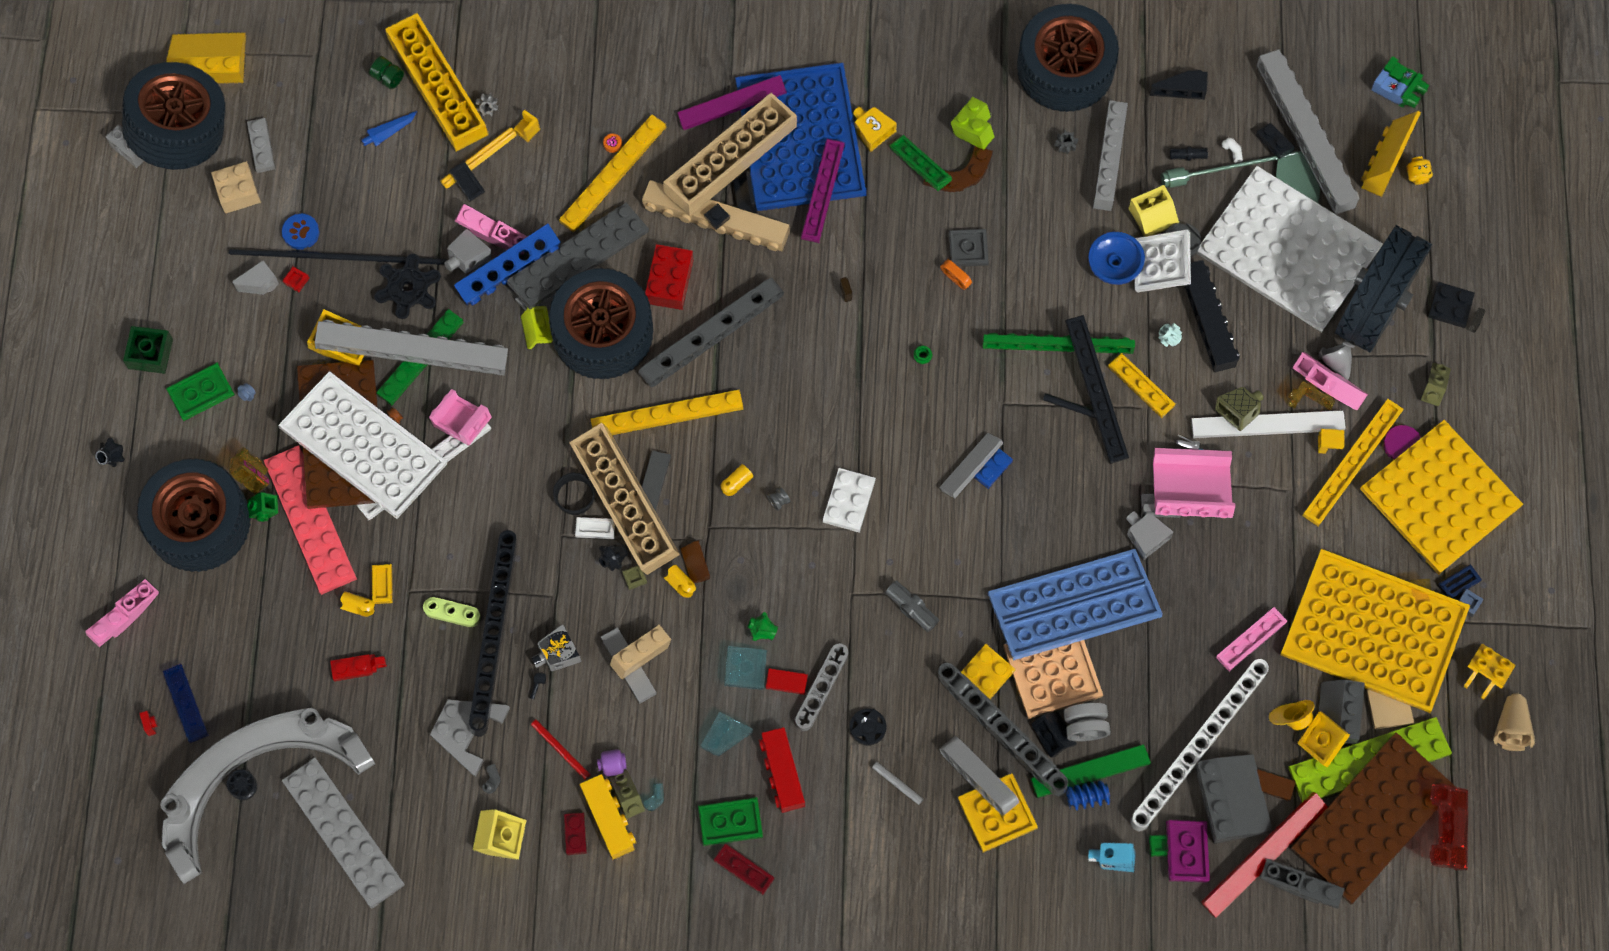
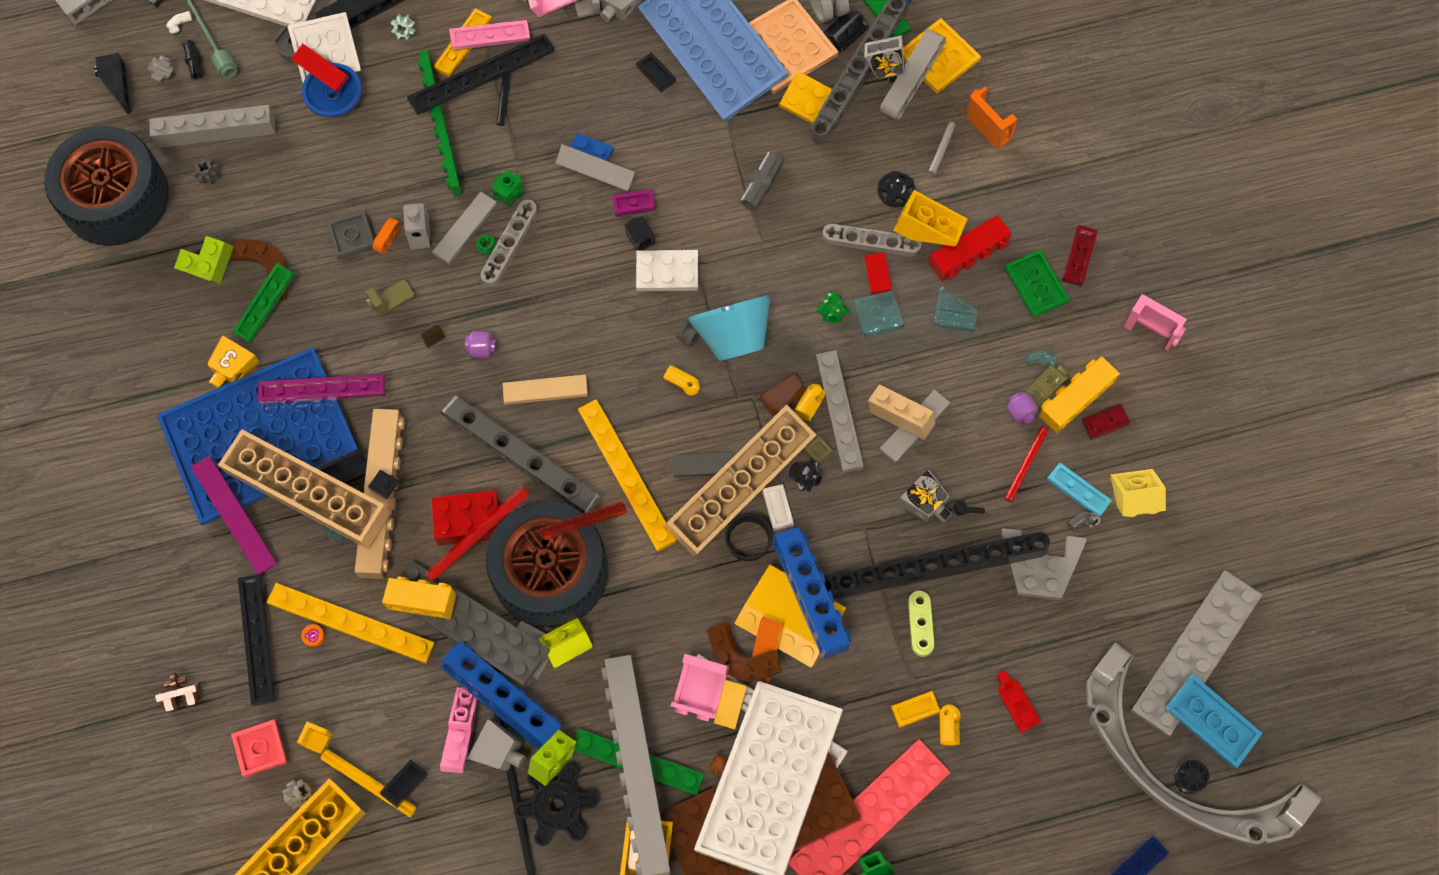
camera: 105 degrees left, 0 degrees up
light yellow slope [1129,185,1179,237] -> none
none -> light grey gear [148,55,173,82]
none -> hips [155,672,201,712]
none -> coral plate [231,719,288,778]
none -> black plate [238,574,275,706]
none -> red tile [291,43,349,93]
none -> olive bracket [365,280,415,317]
none -> yellow brick [382,577,457,619]
none -> light grey torso [403,203,431,250]
none -> red tile [426,485,529,581]
none -> light grey tile [432,192,498,265]
none -> bright pink plate [449,20,530,50]
none -> medium lavender head [465,331,496,359]
none -> light grey beam [481,200,537,287]
none -> green brick [491,170,524,207]
none -> tan tile [503,374,588,405]
none -> lime brick [528,730,576,786]
none -> clear red axle [541,501,626,540]
none -> magenta plate [612,189,655,217]
none -> black brick [625,216,655,252]
none -> black tile [636,52,676,92]
none -> medium azure cone [688,295,770,361]
none -> reddish brown plate [707,622,782,681]
none -> yellow tile [714,679,748,729]
none -> yellow slope [734,565,846,668]
none -> orange tile [752,616,784,684]
none -> blue brick [772,527,851,660]
none -> light grey plate [816,350,864,473]
none -> torso [865,35,905,83]
none -> yellow slope [893,190,968,246]
none -> orange panel [966,86,1018,150]
none -> medium azure tile [1046,463,1112,517]
none -> bright pink panel [1124,294,1187,351]
none -> dark azure plate [1165,674,1262,768]

